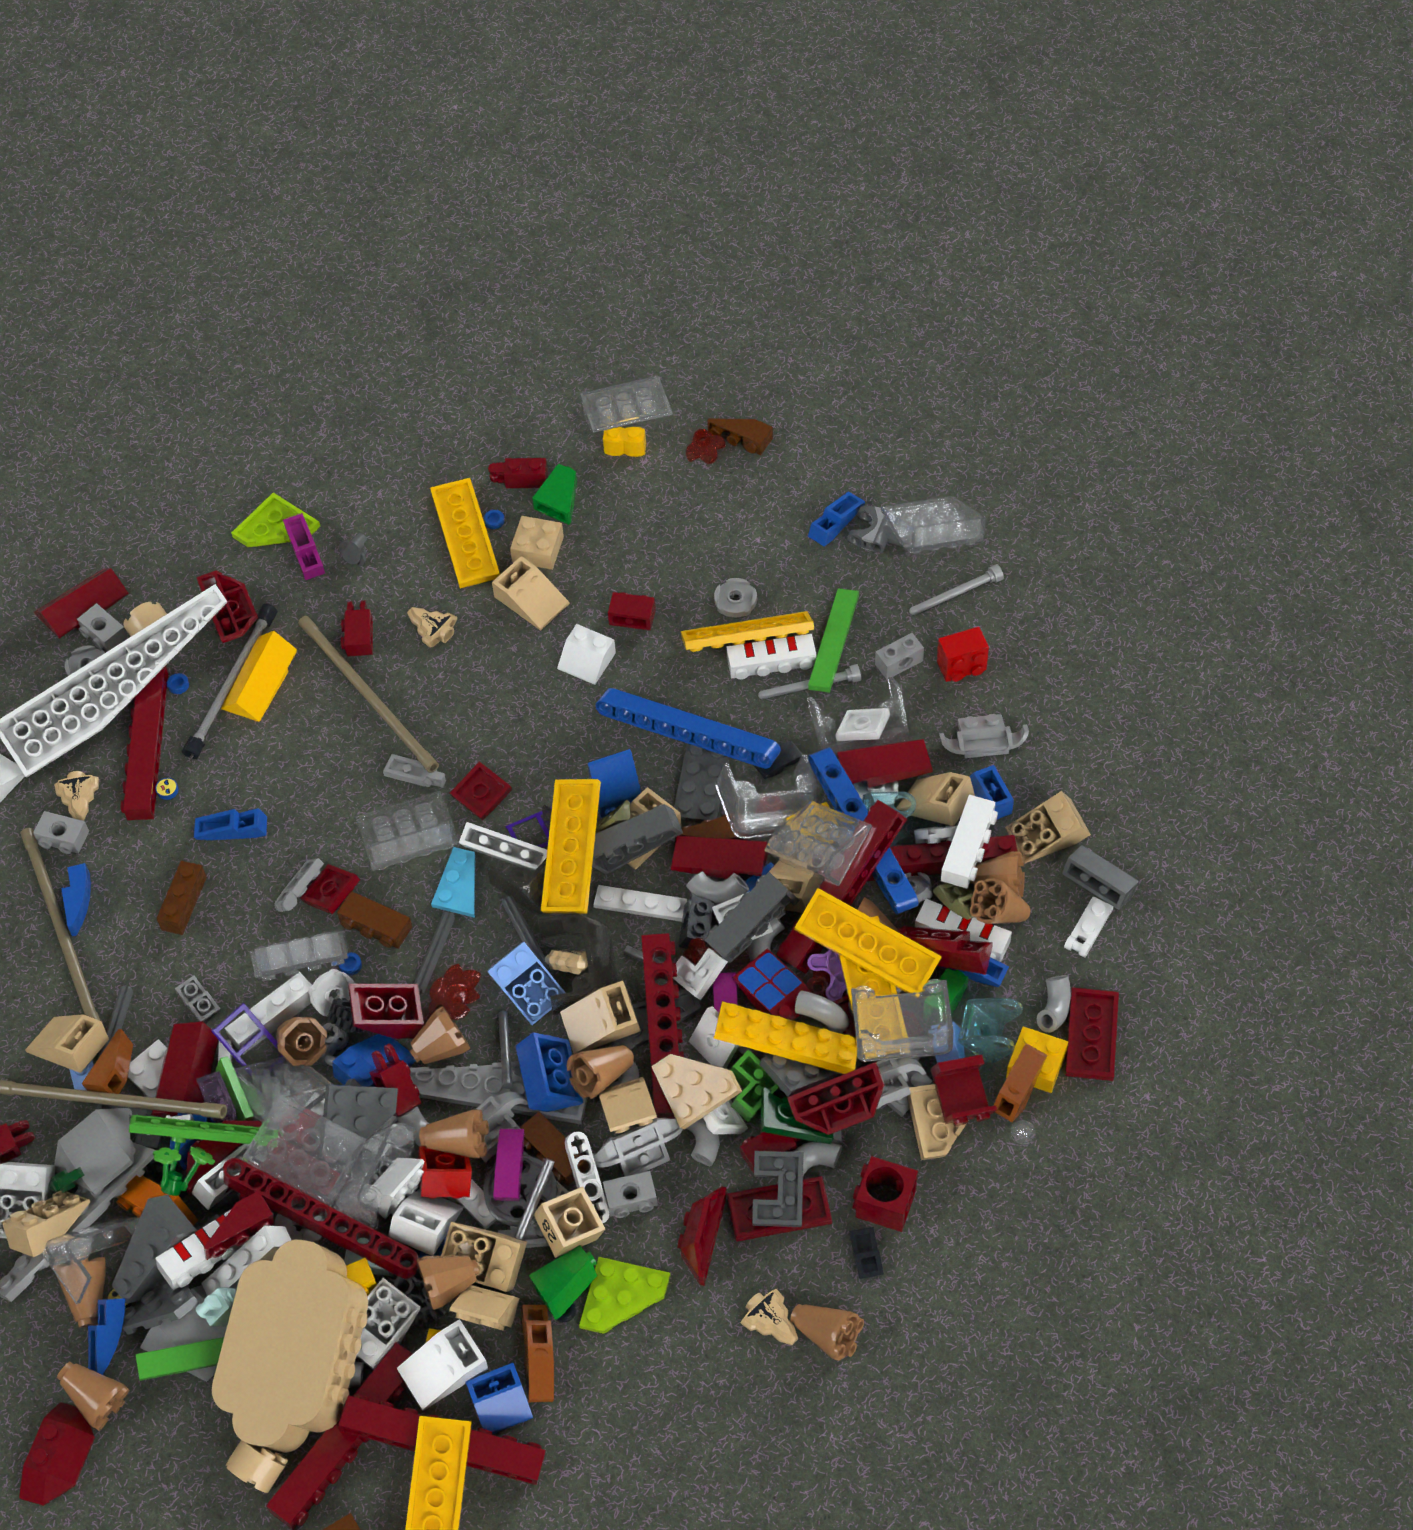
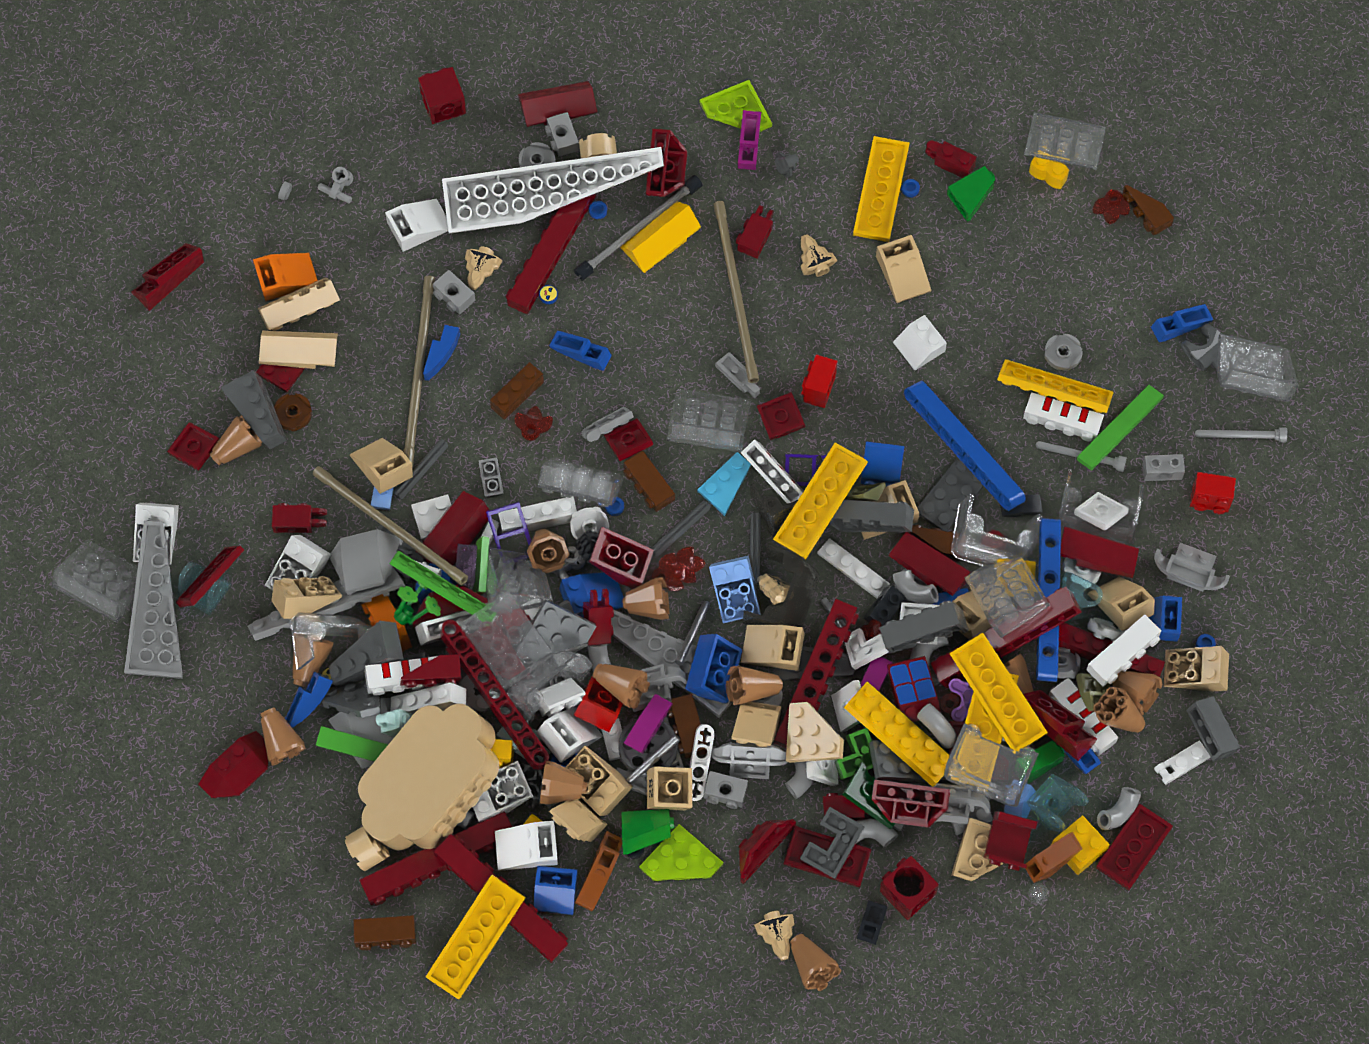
camera: 25 degrees right, 10 degrees up
dark green piece [49,1167,85,1193] -> none
dark orange slope [82,1029,133,1094] -> none
tan brick [510,516,564,570] -> none
dark red brick [608,592,656,631] -> none
none -> clear red plate [515,406,553,441]
none -> red brick [801,354,838,408]
none -> blue tile [1196,634,1216,648]

